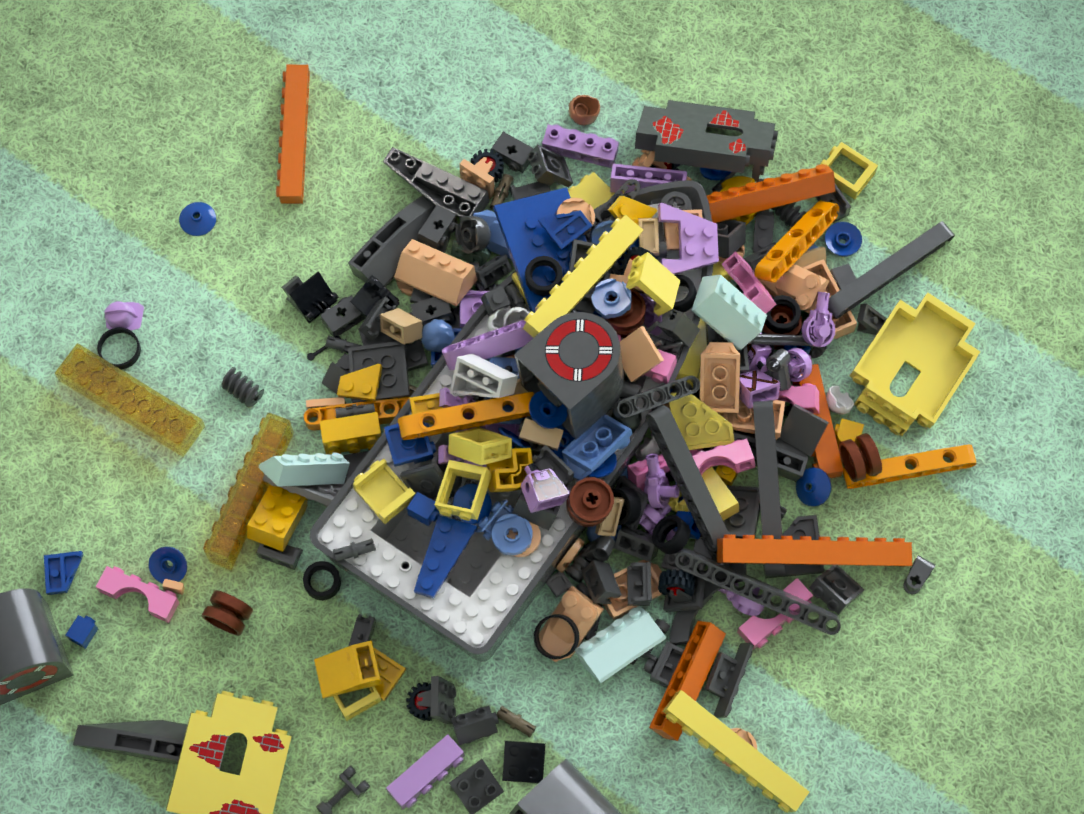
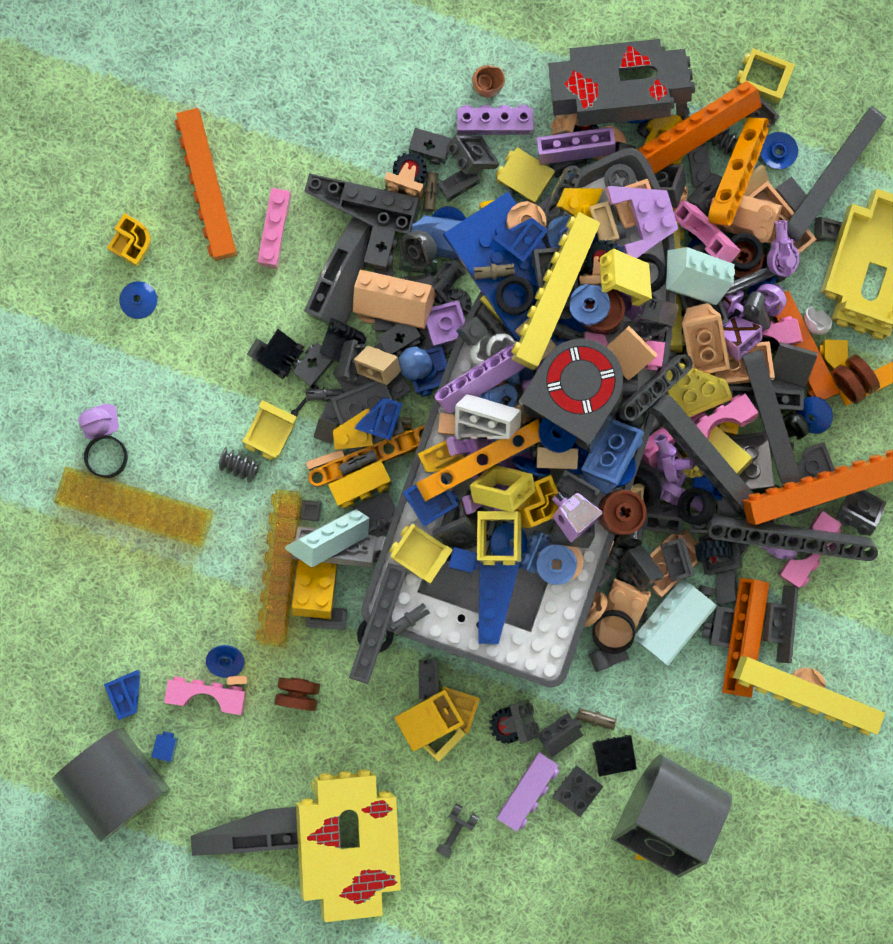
camera: 15 degrees left, 15 degrees up
none -> yellow brick [107,213,151,267]
none -> light yellow panel [242,400,298,461]
none -> bright pink arch [257,188,292,269]
none -> dark grey tile [300,500,321,522]
none -> dark grey tile [349,563,408,684]
none -> blue wing [354,397,402,440]
none -> light nougat tile [438,413,455,435]
none -> dark tan pin [473,263,515,280]
none -> light nougat tile [584,591,608,627]
none -> dark grey panel [588,649,629,672]
none -> pearl dark grey hair [783,412,809,440]

